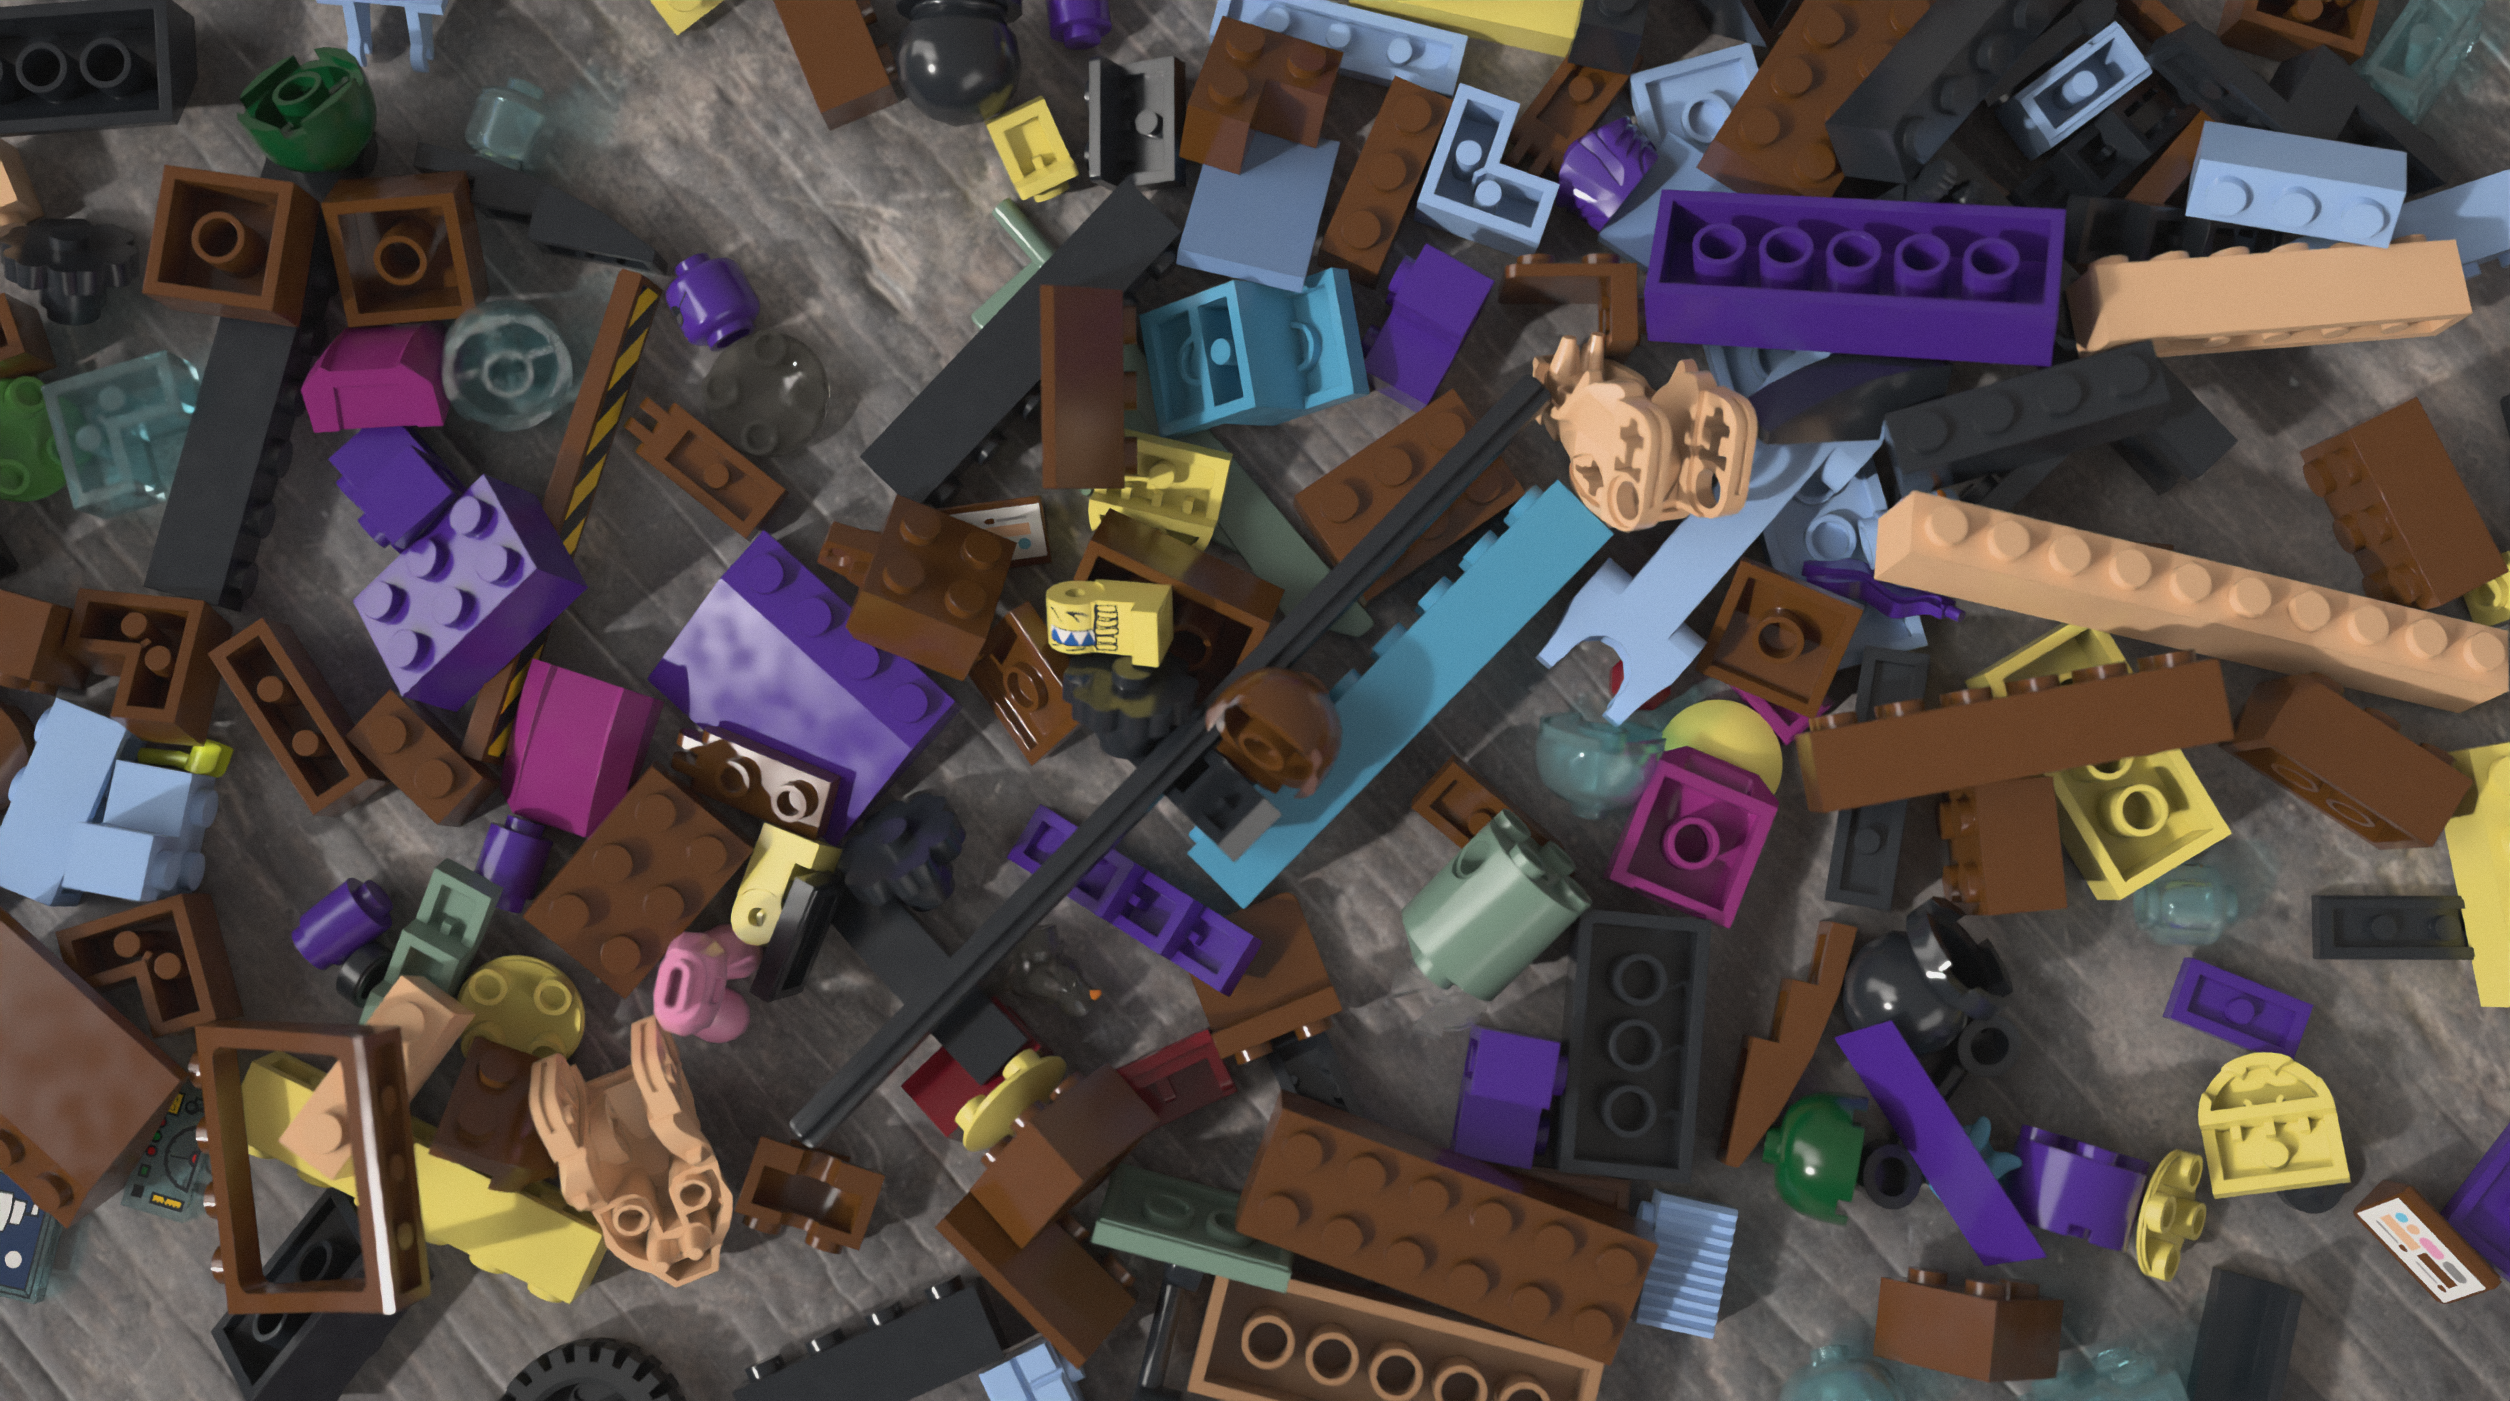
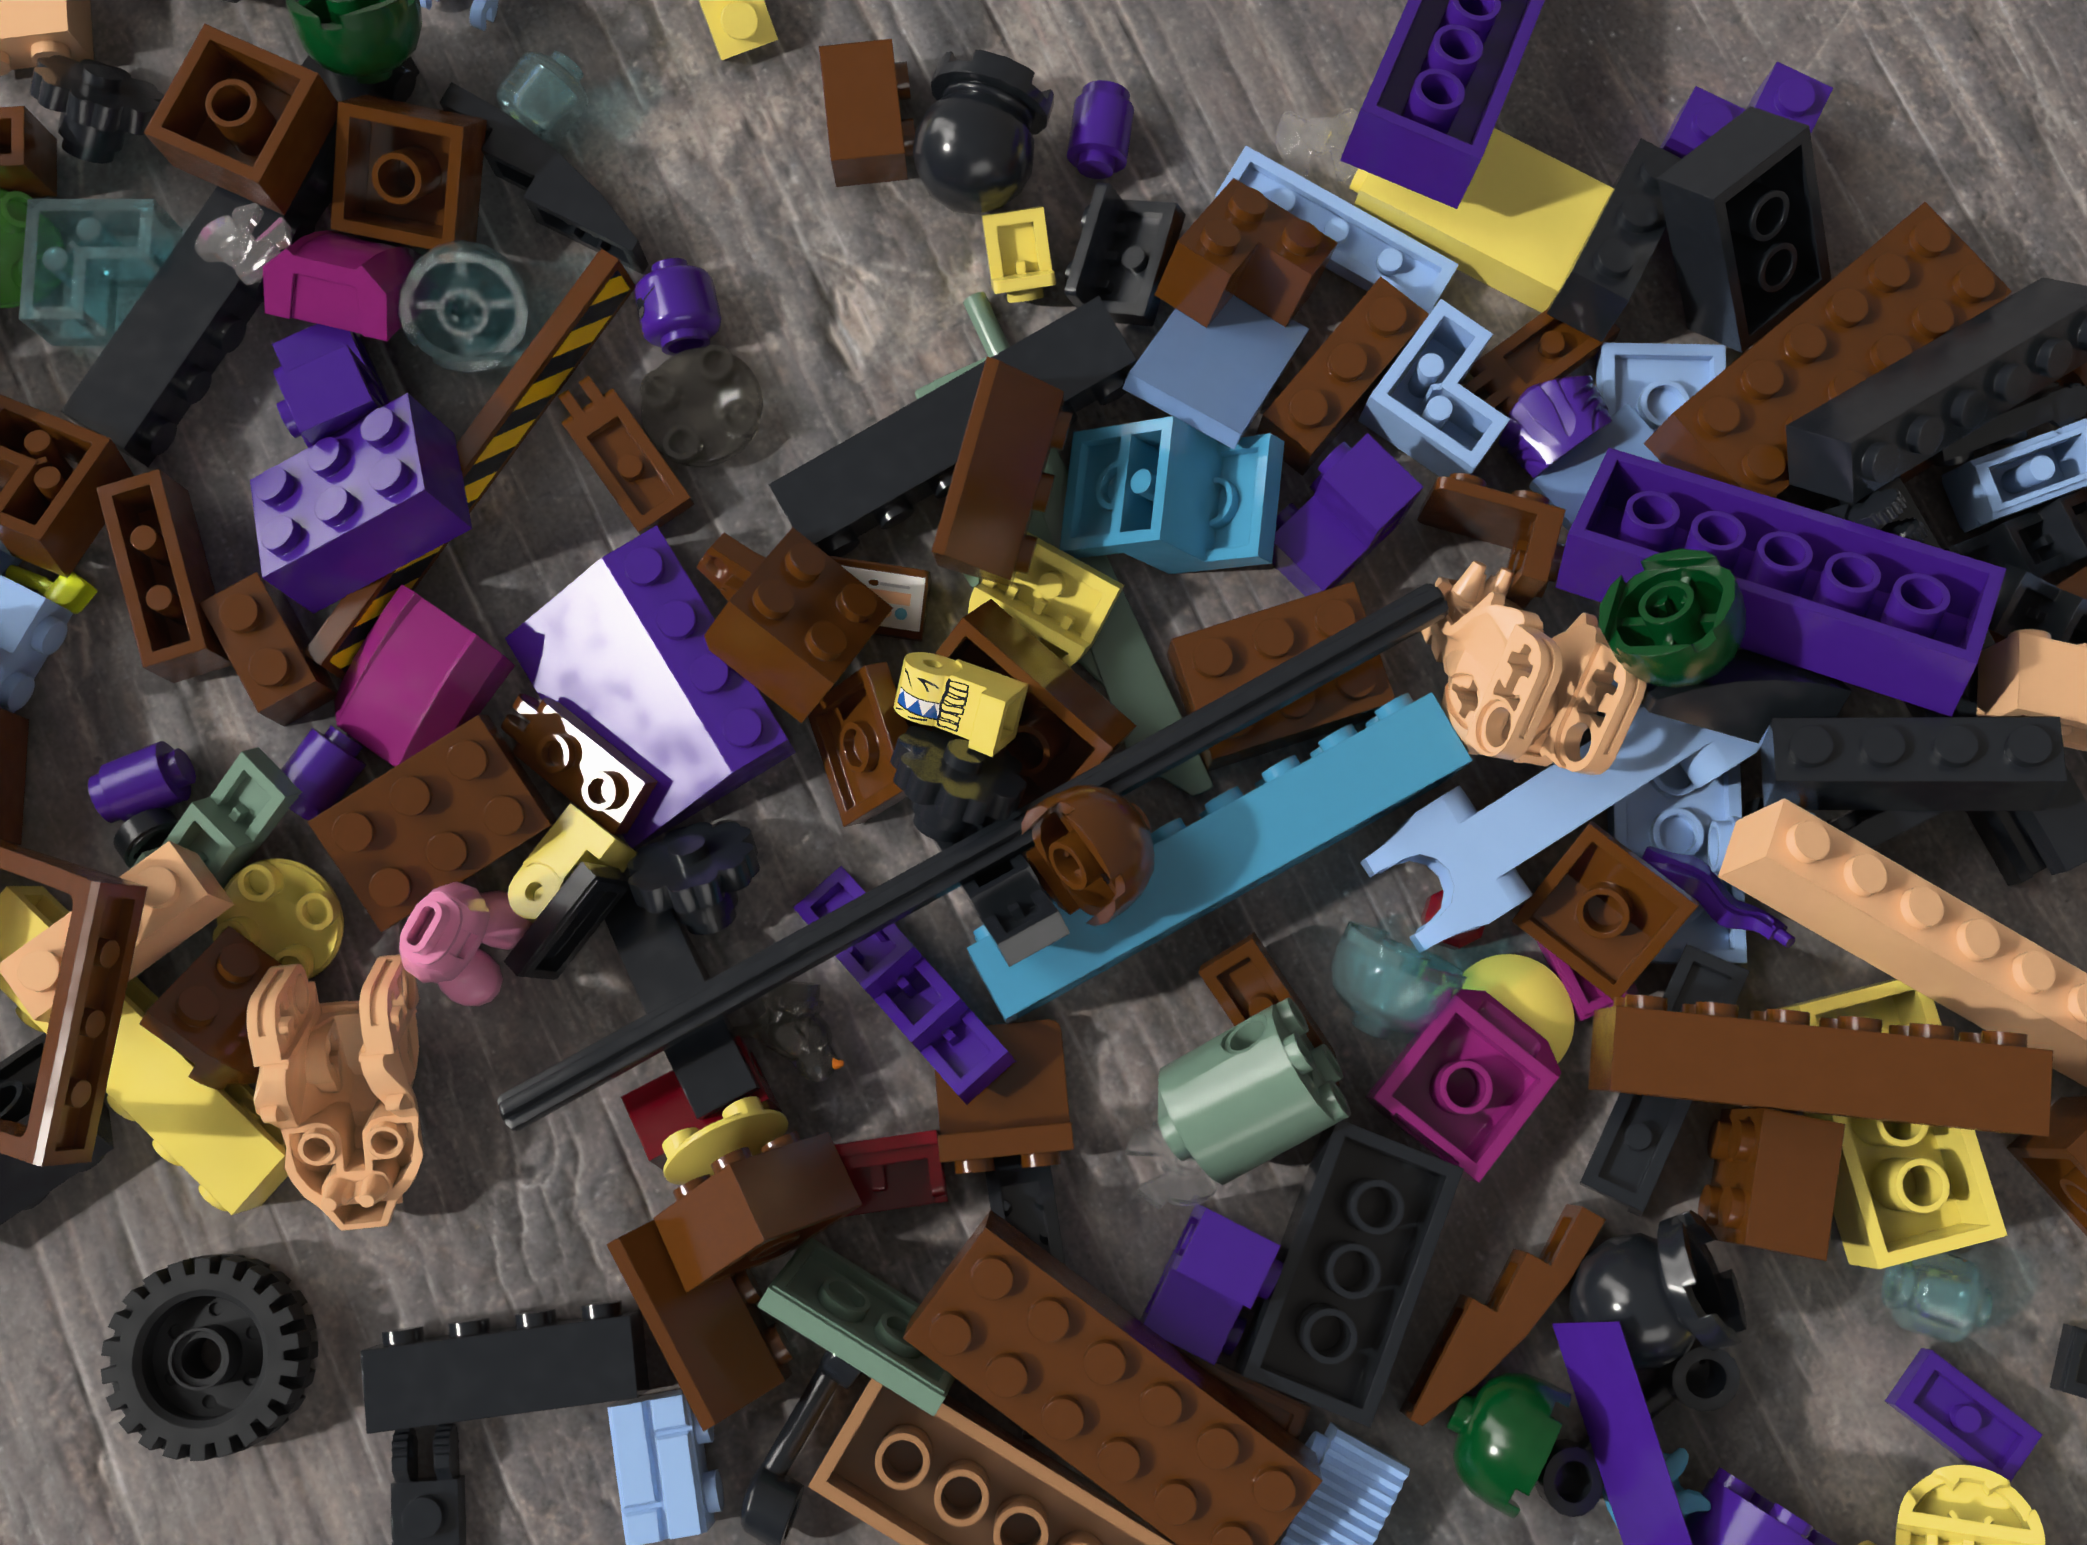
camera: 15 degrees right, 5 degrees down
reddish brown cylinder [734,1134,885,1254] -> none
none -> clear piece [195,203,292,285]
none -> dark green cylinder [1599,549,1746,688]

